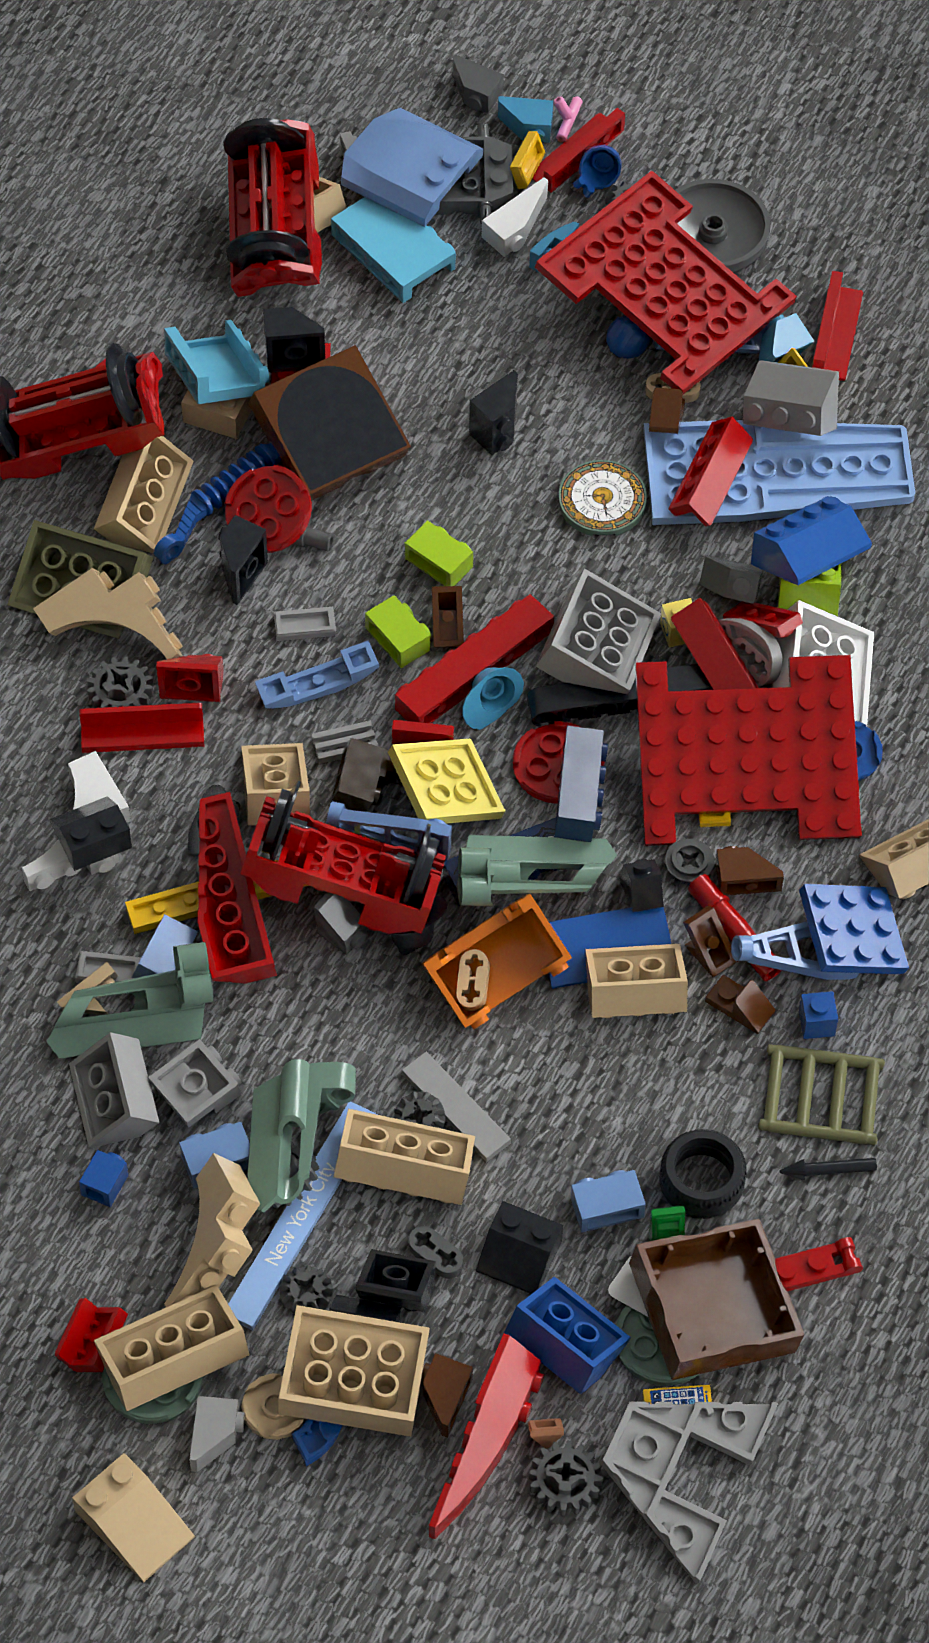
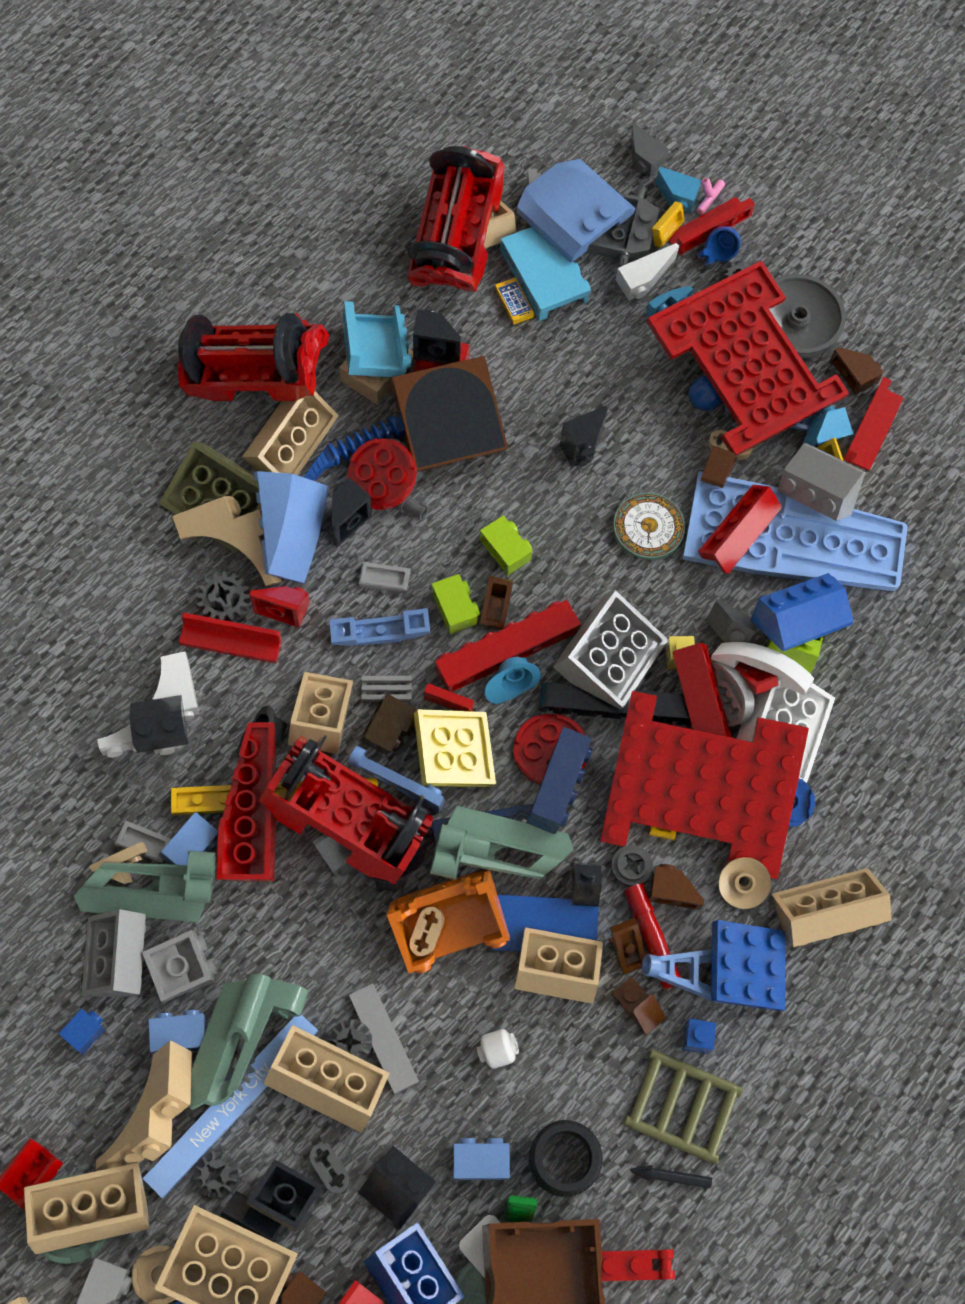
camera: 10 degrees right, 10 degrees up
none -> medium blue wedge [254,471,328,583]
none -> white head [477,1029,519,1069]
none -> tile [495,277,534,325]
none -> white slope [711,642,814,695]
none -> tan dish [719,857,771,909]
none -> reddish brown slope [830,347,883,395]

